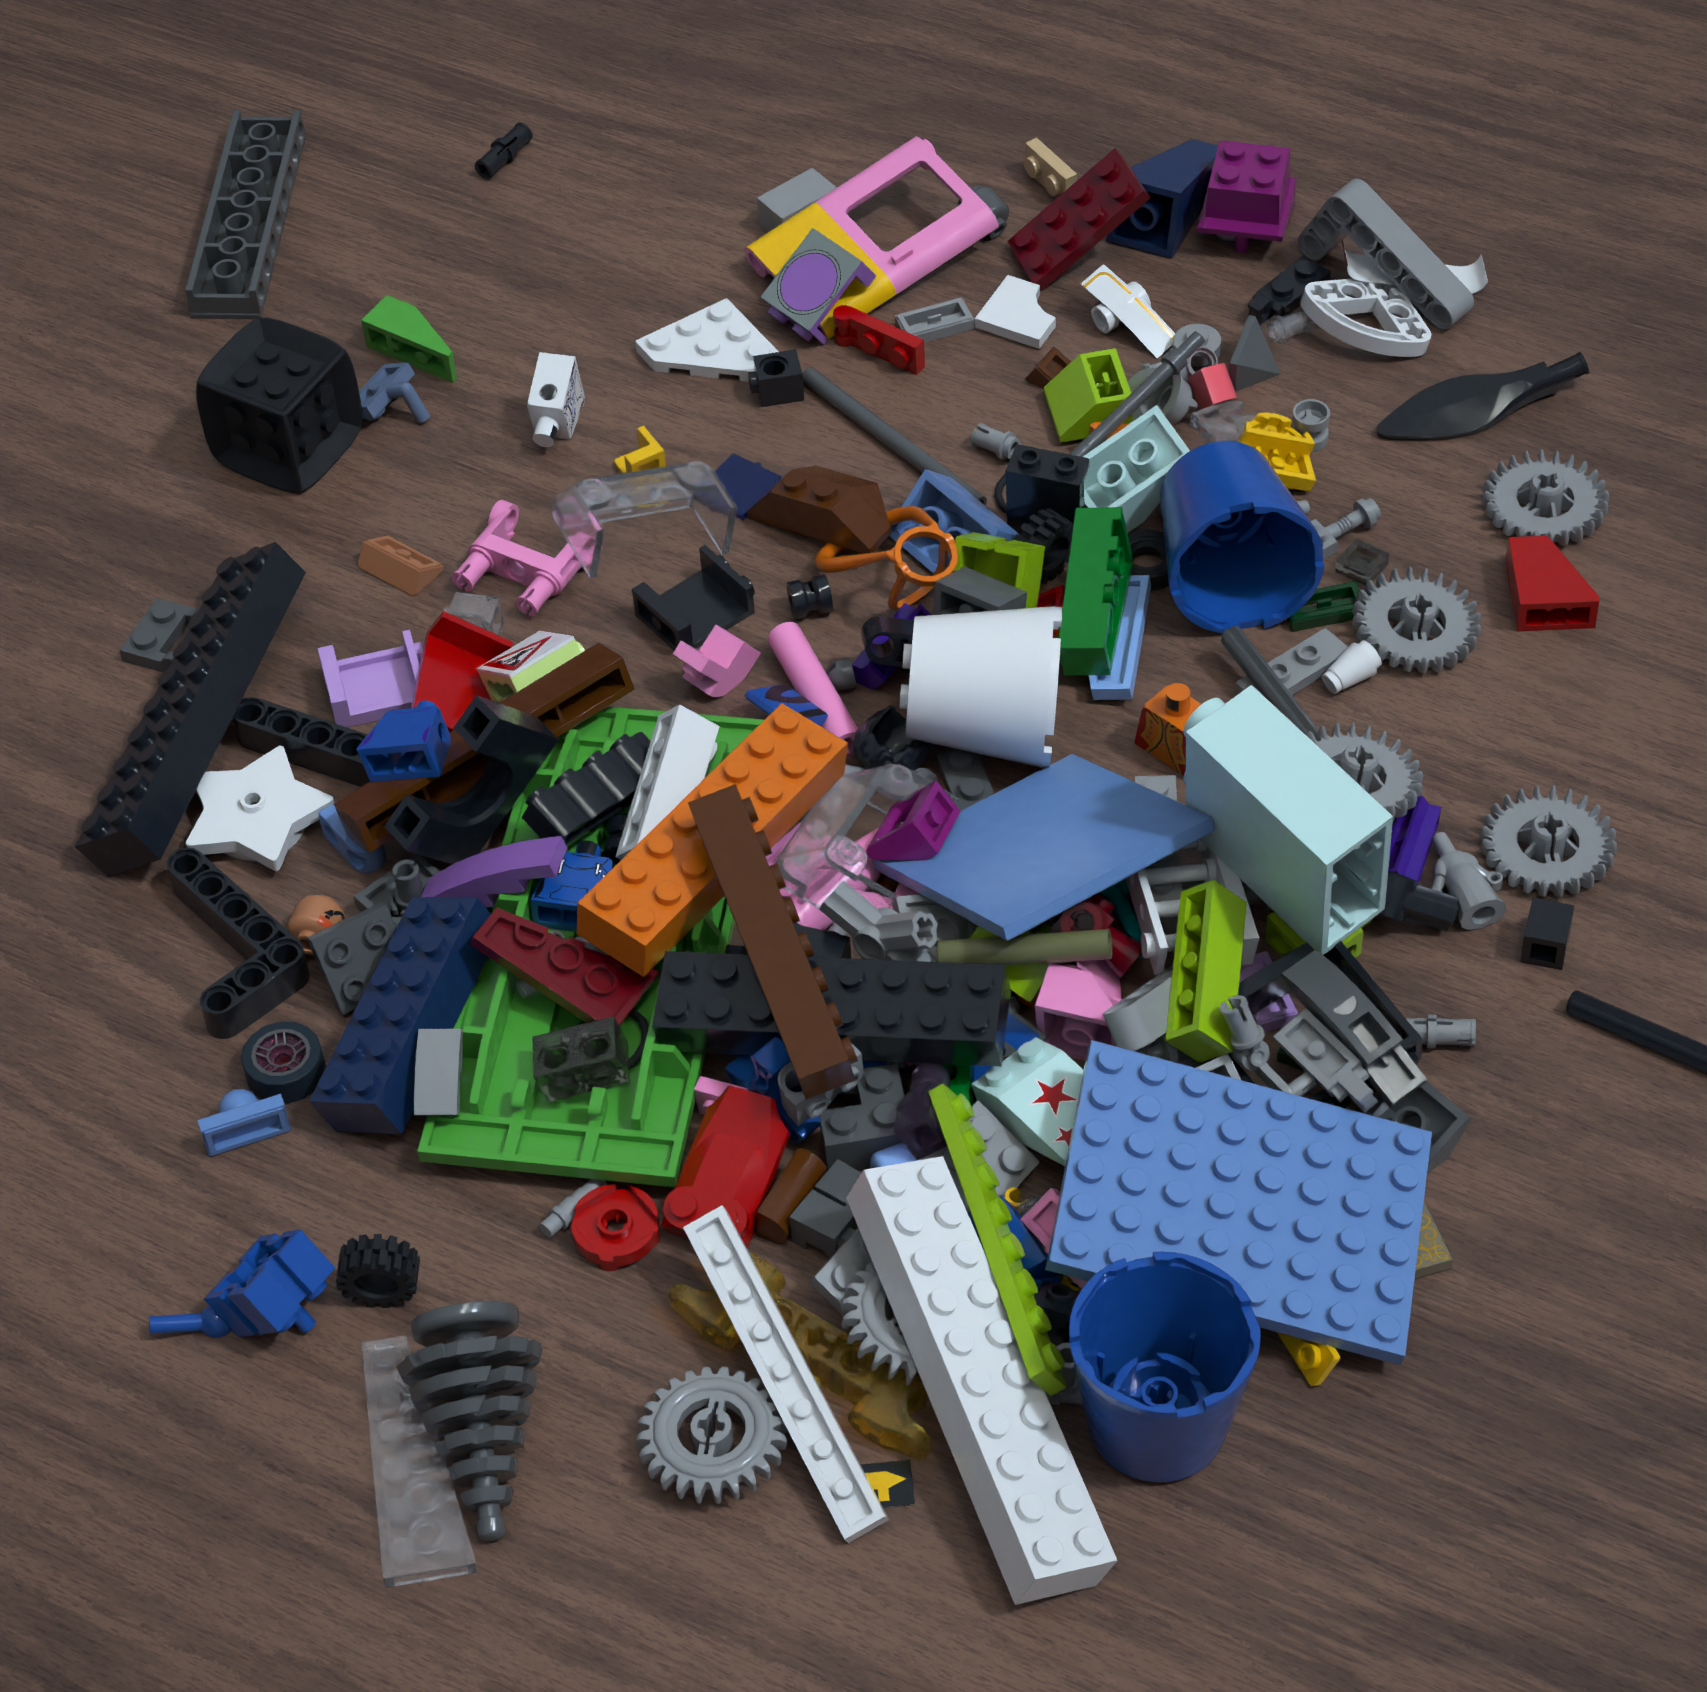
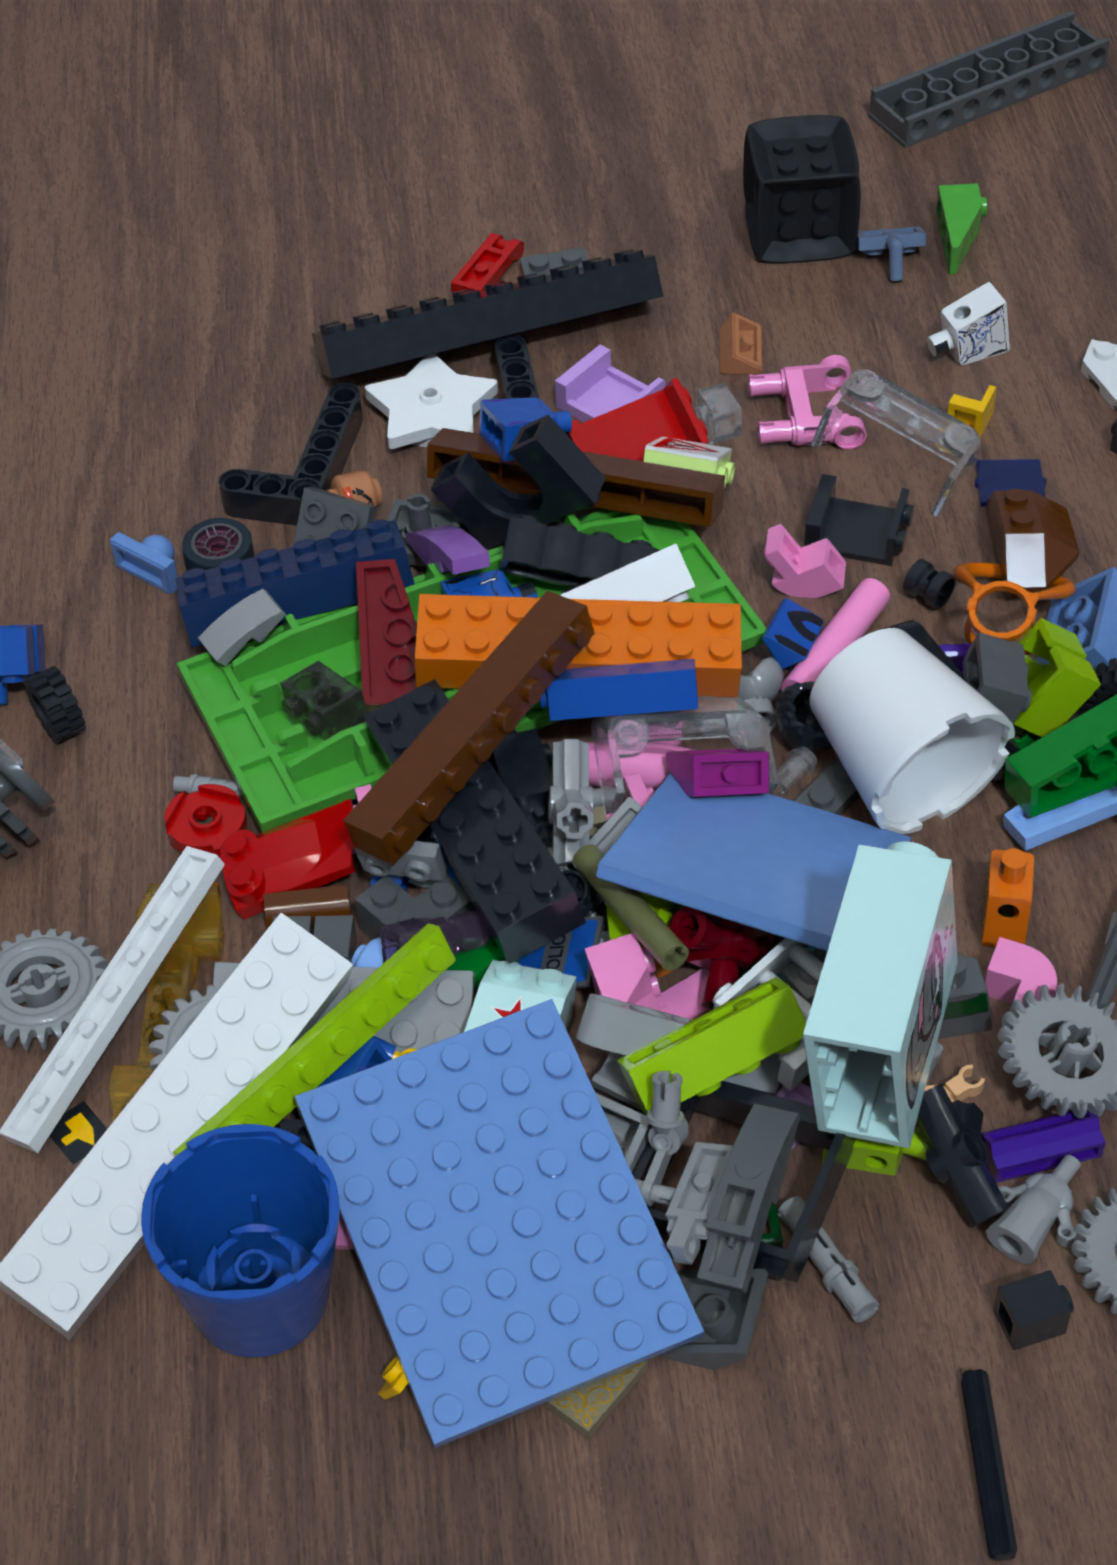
camera: 55 degrees right, 0 degrees up
none -> red plate [451,233,524,293]
none -> blue brick [540,658,698,721]

